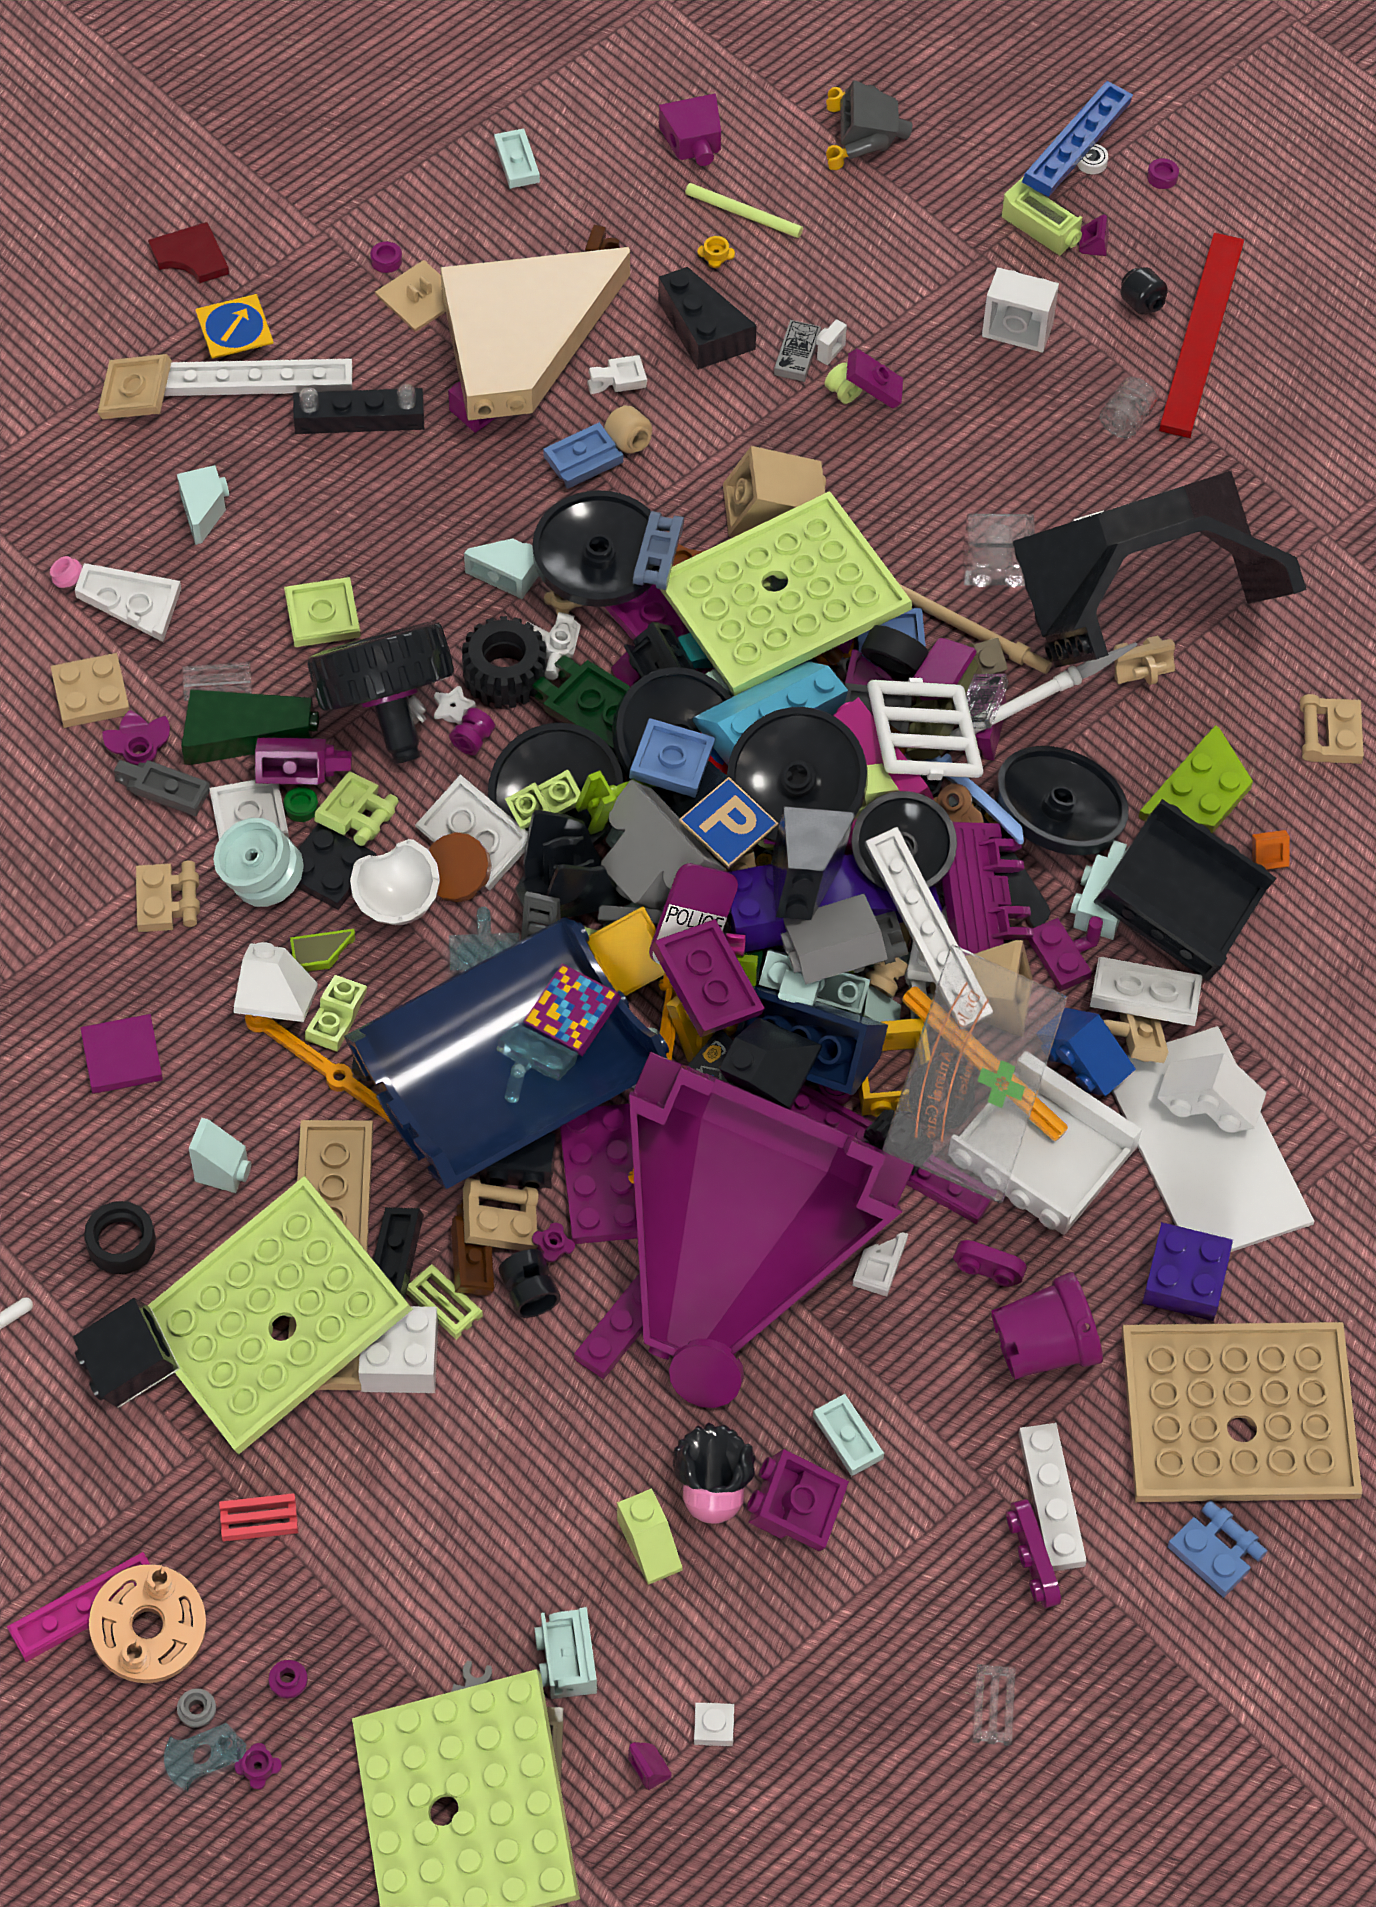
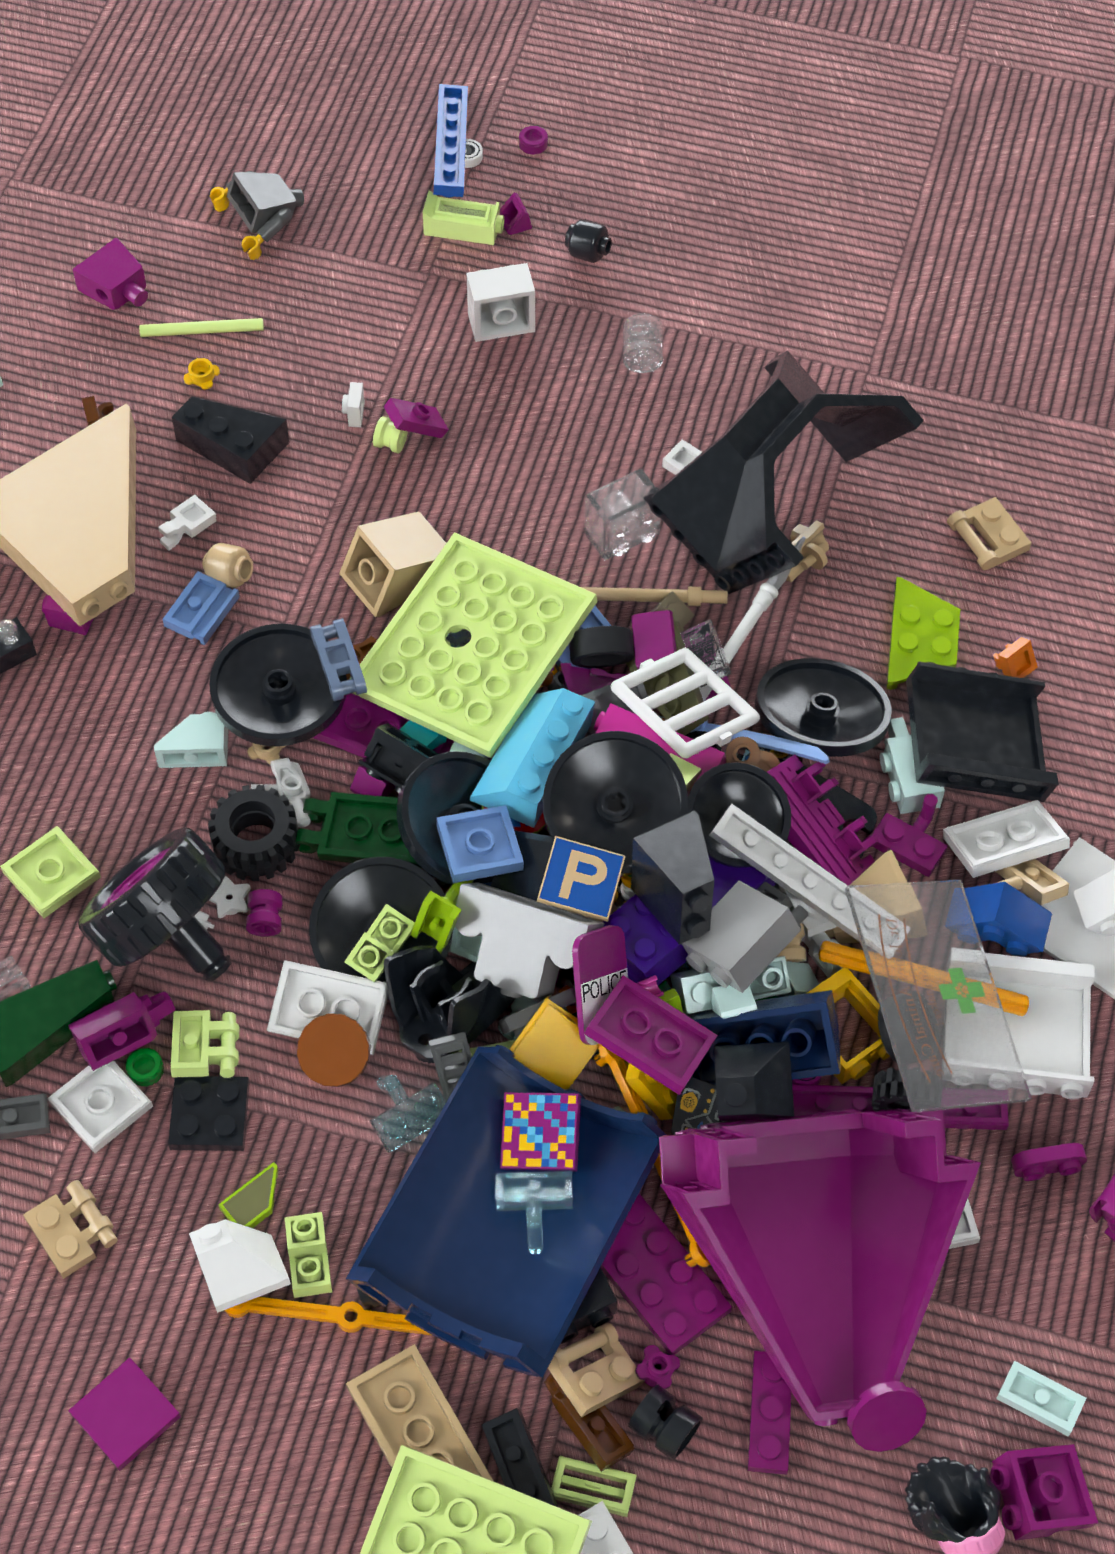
camera: 30 degrees left, 0 degrees up
light aqua slope [189,1117,251,1193] -> none
light aqua wheel [213,818,304,907] -> none
white cylinder [350,839,440,925] -> none
light grey tile [774,320,821,382] -> none
red tile [1159,233,1245,438] -> none

